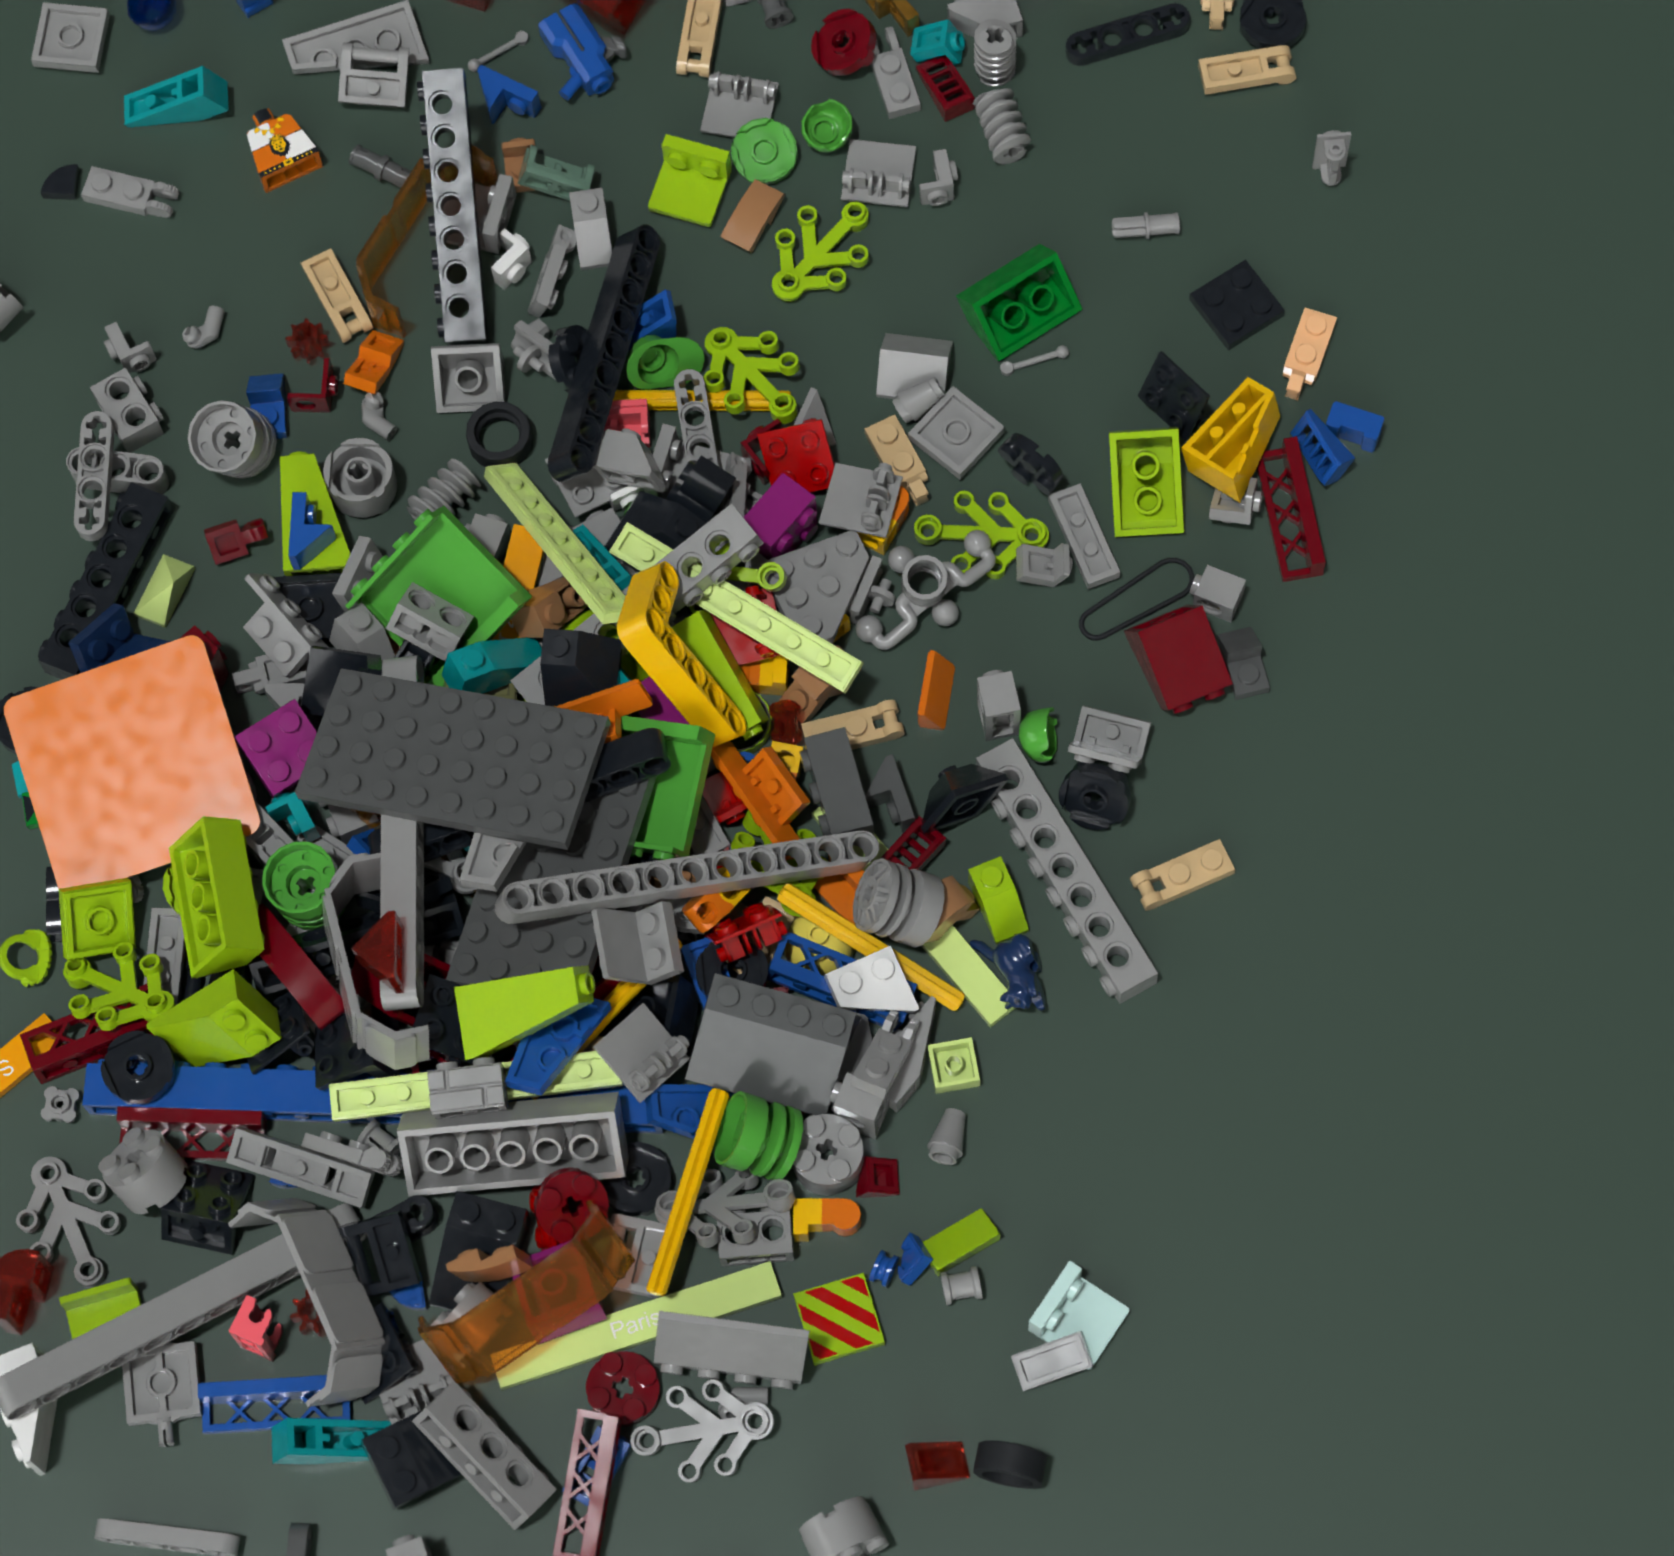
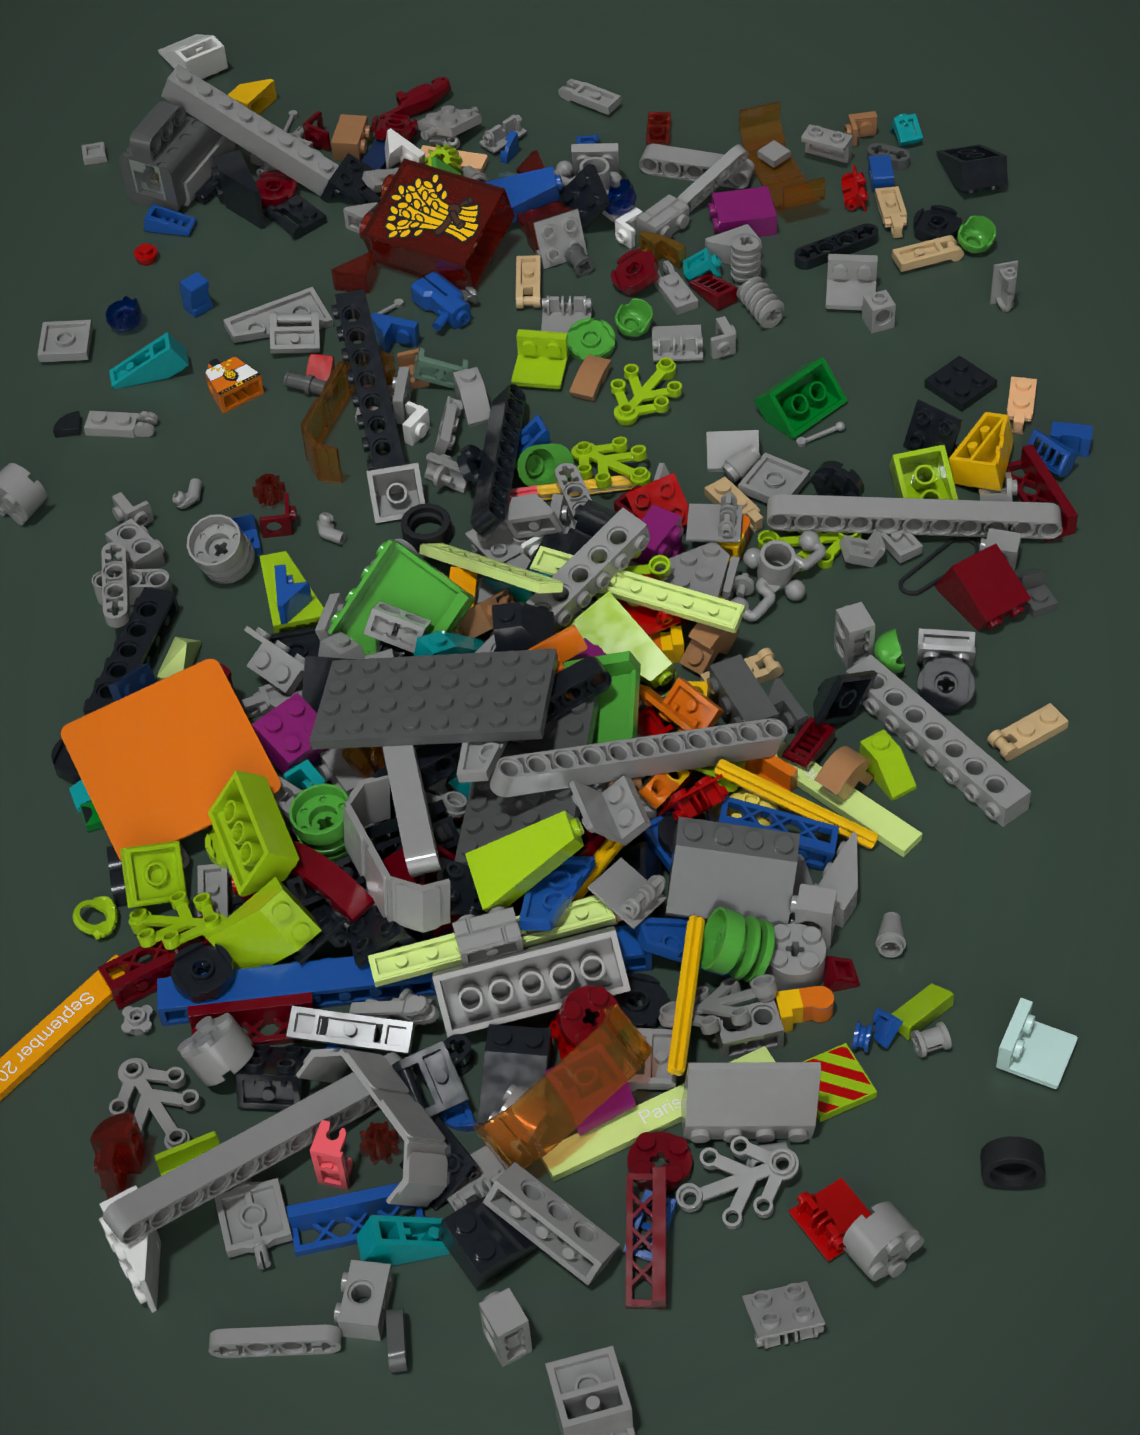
camera: 10 degrees left, 20 degrees down
dark red plate [204,518,268,565] -> none
tan plate [301,248,373,343] -> none
light grey brick [323,438,397,518] -> none
orange slope [344,330,404,395] -> none
clear red slope [351,910,404,994] -> none
medium nougat slope [446,1245,533,1282] -> none
yellow beam [617,561,746,747] -> none
clear red bush [769,700,803,745] -> none
white wing [824,946,919,1013] -> none
light grey hinge [850,1010,920,1099] -> none
light grey wheel [853,858,945,947] -> none
clear red slope [905,1441,970,1491] -> none
orange slope [918,650,955,730] -> none
yellowish green piece [927,1037,980,1094] -> none
dark blue animal [969,933,1046,1011] -> none
light grey tile [1011,1331,1094,1391] -> none
light grey axle [1111,212,1180,239] -> none
none -> red slope [306,354,336,382]
none -> light grey brick [334,1260,394,1341]
none -> light grey beam [767,494,1062,539]
none -> red hinge [788,1178,872,1262]
none -> light grey bracket [826,254,878,311]
none -> light grey brick [862,290,896,334]
none -> bright green hair [957,215,996,254]

